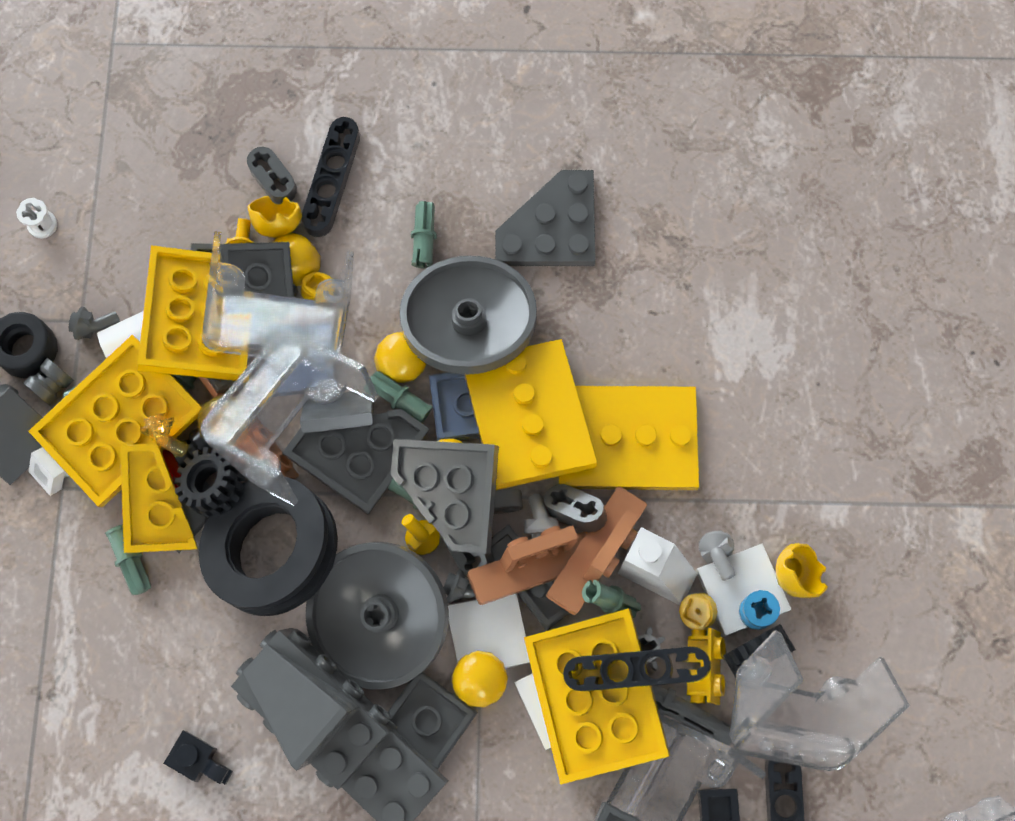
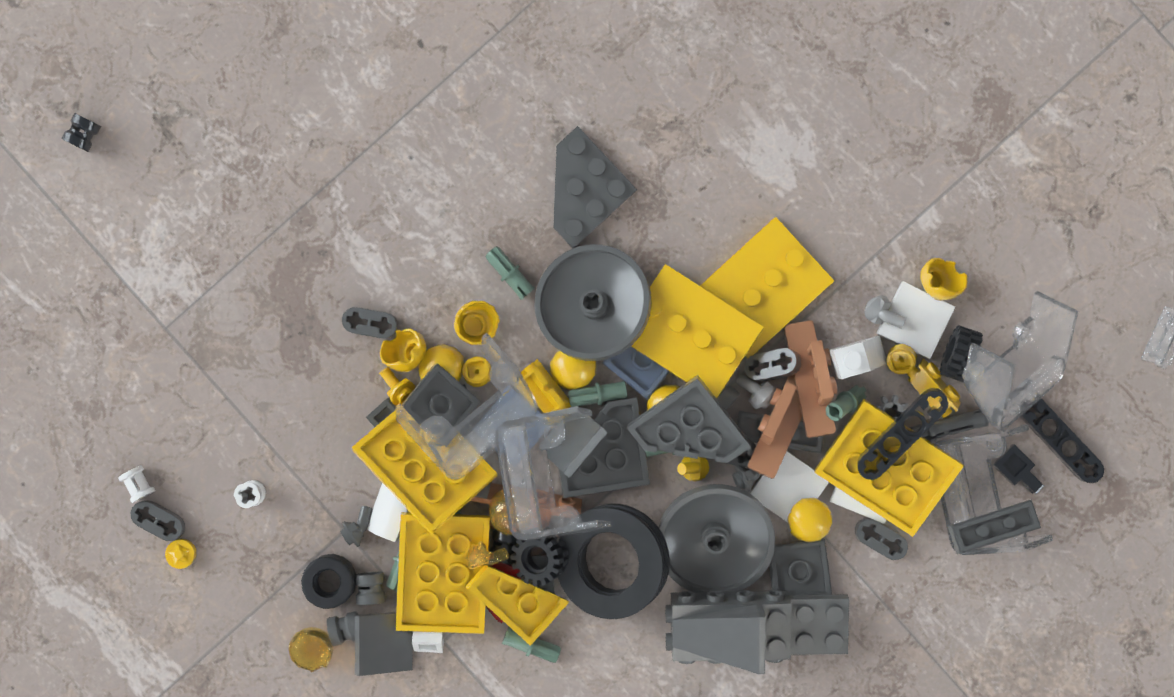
camera: 40 degrees left, 15 degrees up
black beam [301,117,360,237] -> none
dark azure wheel [739,590,780,630] -> none
none -> yellow hair [454,301,500,345]
none -> yellow hinge [515,359,571,422]
none -> dark grey beam [855,518,908,560]

